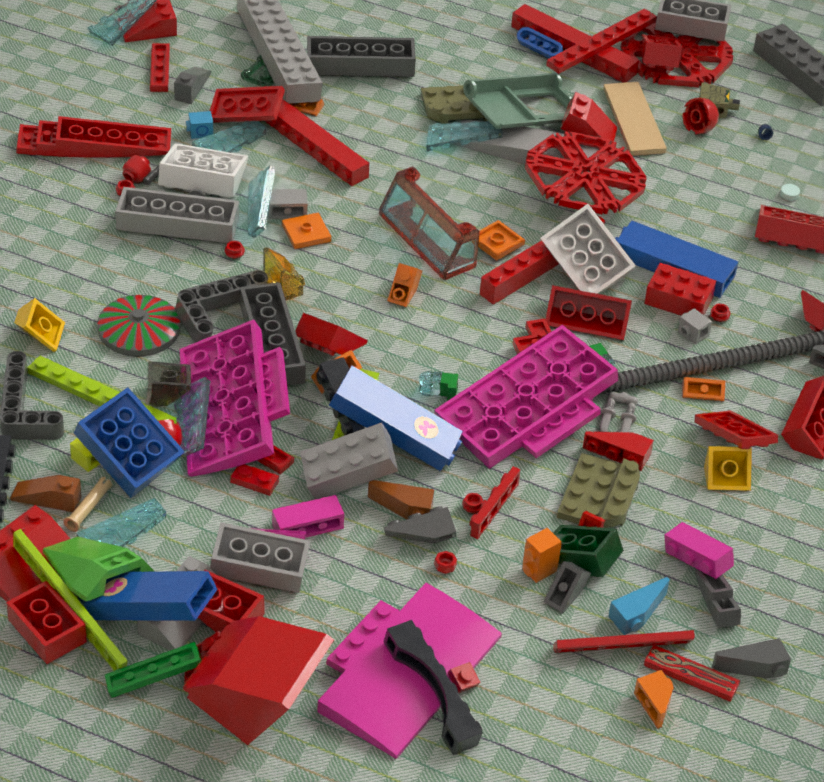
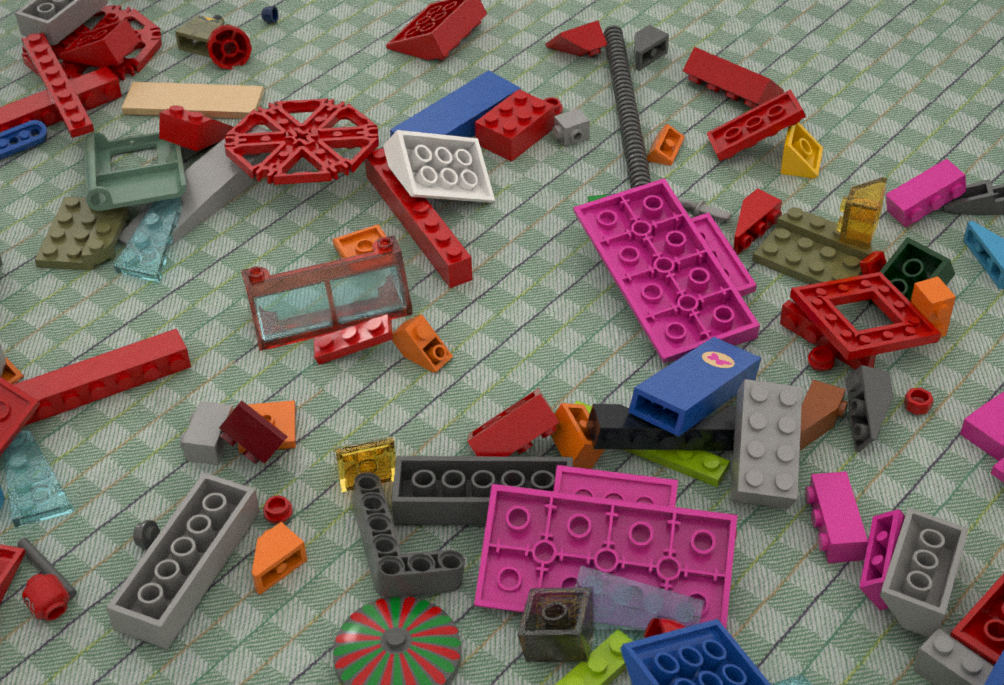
camera: 70 degrees left, 0 degrees up
red plate [116,180,135,196] -> none
white slope [158,143,248,198] -> none
red plate [230,464,279,496] -> none
clear light blue wing [248,166,275,238] -> none
leg [419,371,459,401] -> none
red plate [512,318,552,354] -> none
dark grey slope [543,561,591,613] -> none
red slope [546,285,632,340] -> none
light aqua tile [780,184,800,201] -> none
none -> dark red slope [219,400,288,464]
none -> orange slope [252,522,307,595]
none -> red plate [314,314,393,365]
none -> red plate [789,272,941,361]
none -> clear yellow slope [836,177,888,249]

